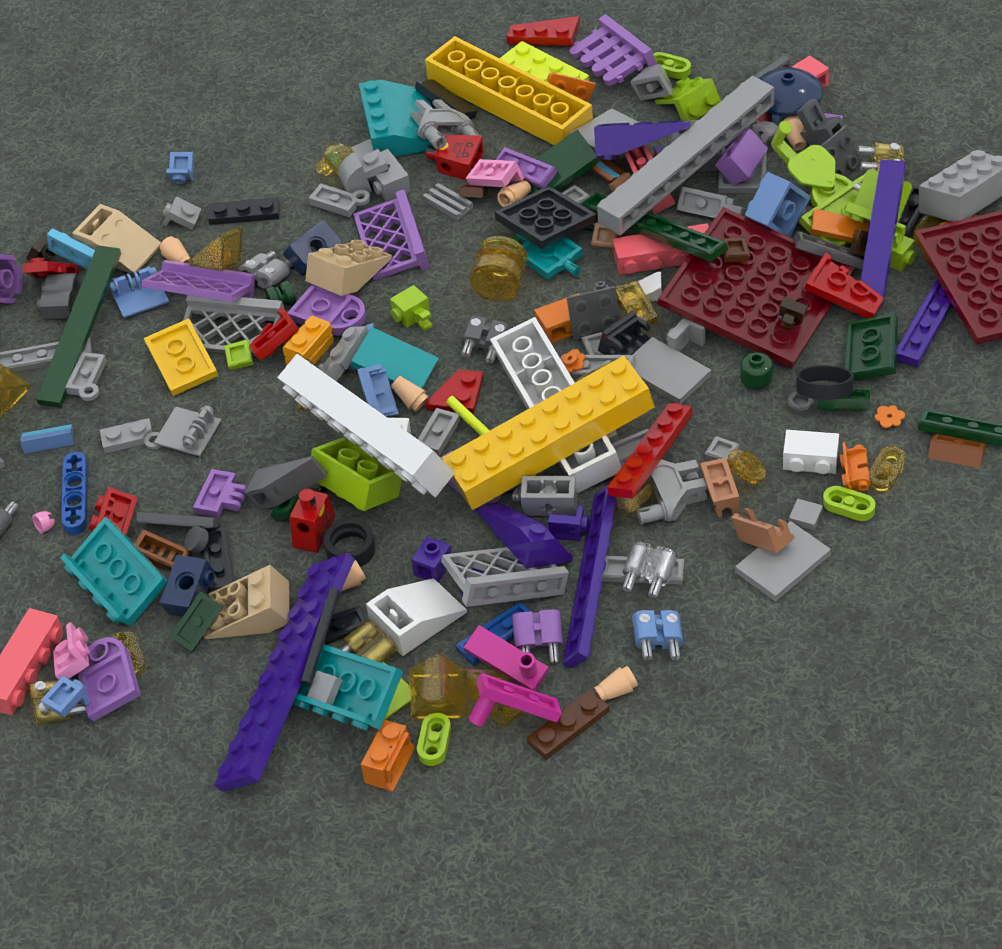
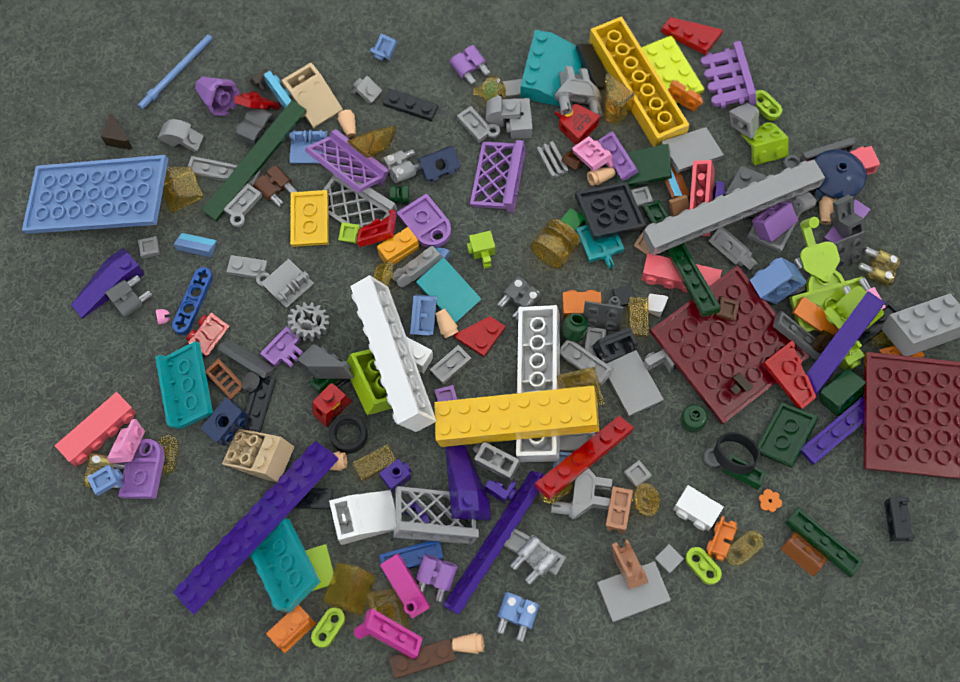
camera: 20 degrees right, 20 degrees up
dark green plate [170,591,225,652] -> none
black bar [300,588,340,687] -> none
tan slope [305,240,392,296] -> none
light grey tile [307,671,342,705] -> none
clear yellow piece [339,619,397,663] -> none
neon yellow bar [446,396,490,436] -> none
orange plant [561,349,586,374] -> none
dark purple wedge [594,120,691,160] -> none
none -> reddish brown piece [253,165,297,207]
none -> light grey gear [288,302,329,341]
none -> clear yellow plate [353,444,396,481]
none -> medium lavender piece [450,45,490,85]
none -> dark green head [562,313,588,342]
none -> clear yellow slope [603,73,635,126]
none -> dark green brick [820,369,866,416]

